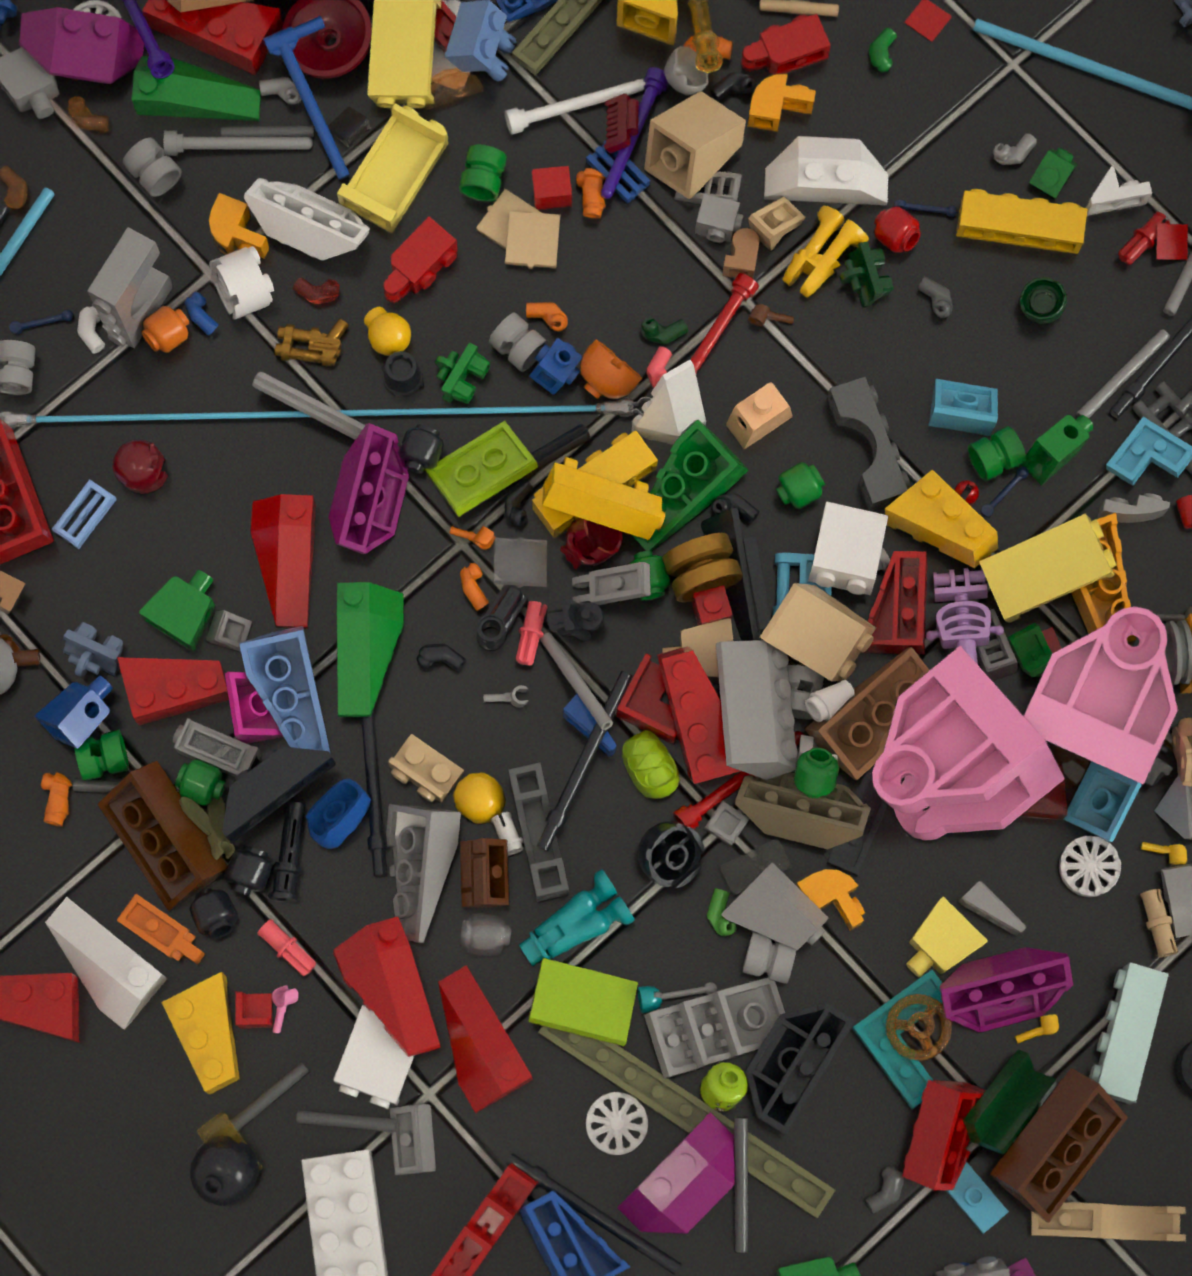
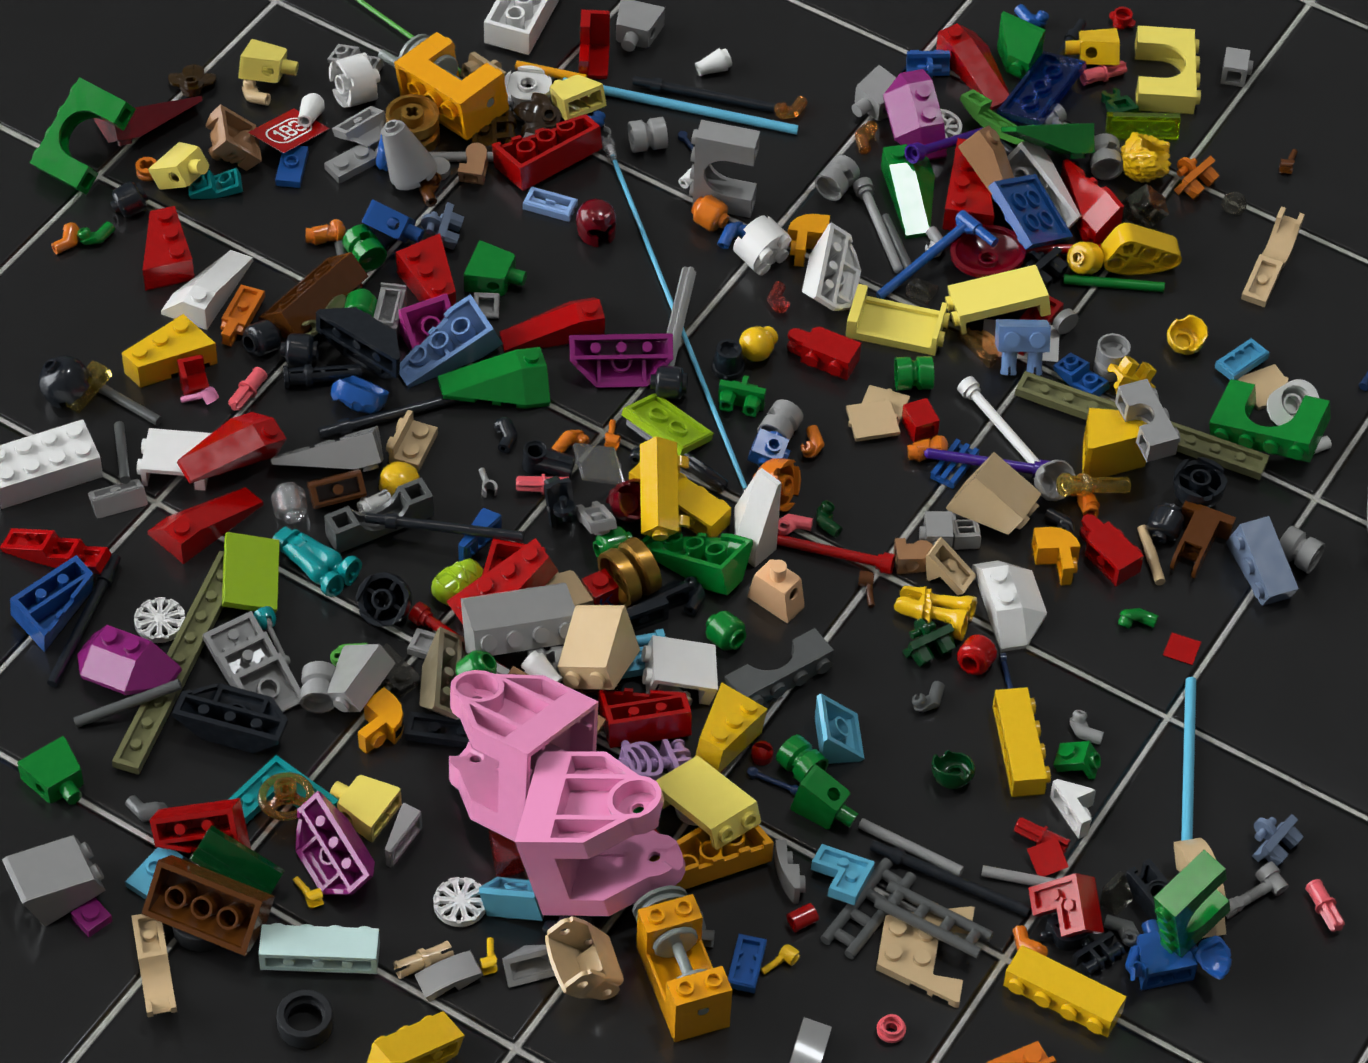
camera: 75 degrees right, 25 degrees down
pearl gold piece [275,318,349,366] -> none
light grey piece [540,632,613,730] -> none
dark red piece [604,93,639,153] -> none
lime head [700,1062,748,1111] -> none

